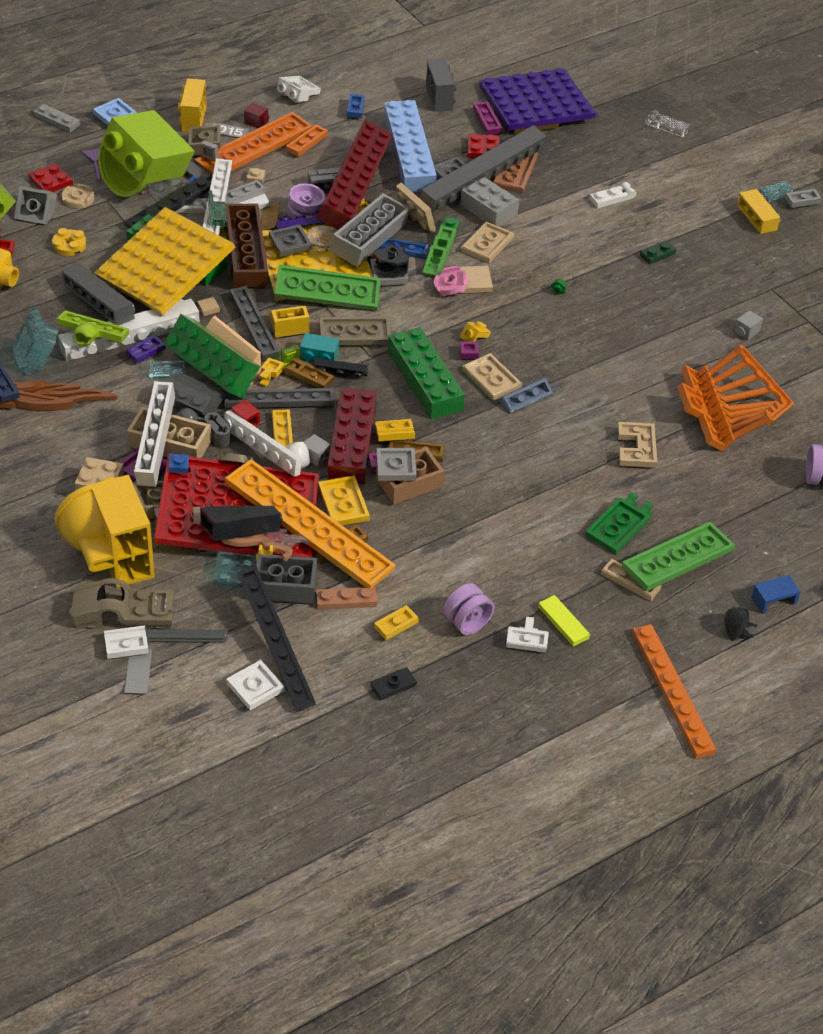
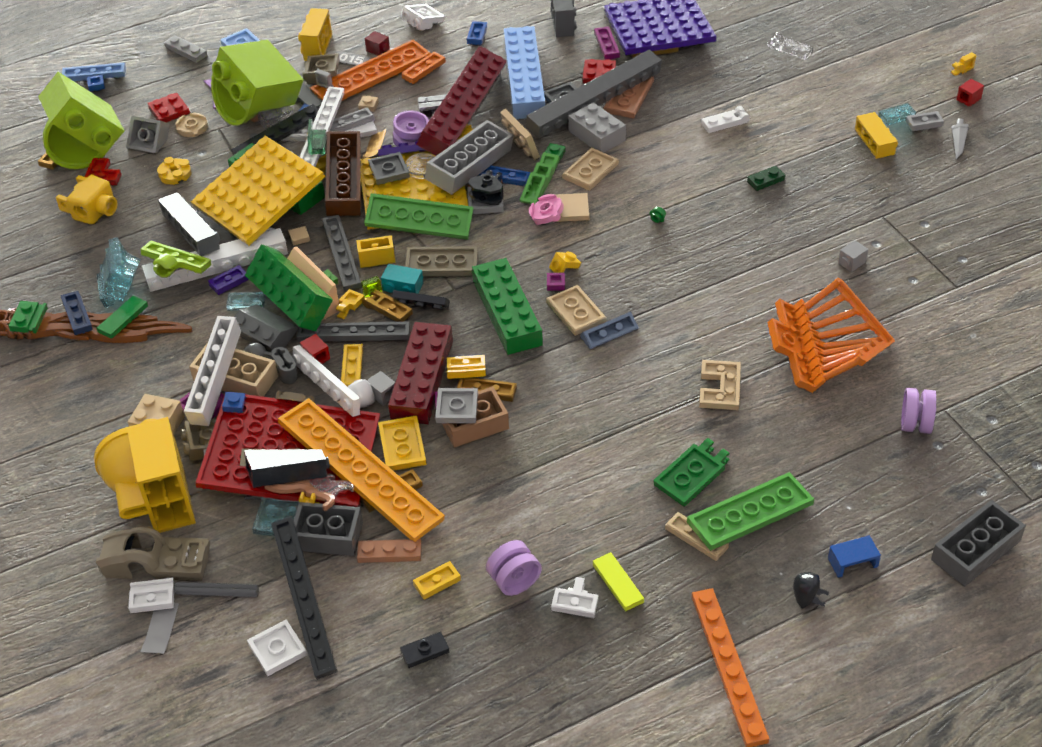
camera: 10 degrees right, 0 degrees up
none -> green tile [97,295,148,339]

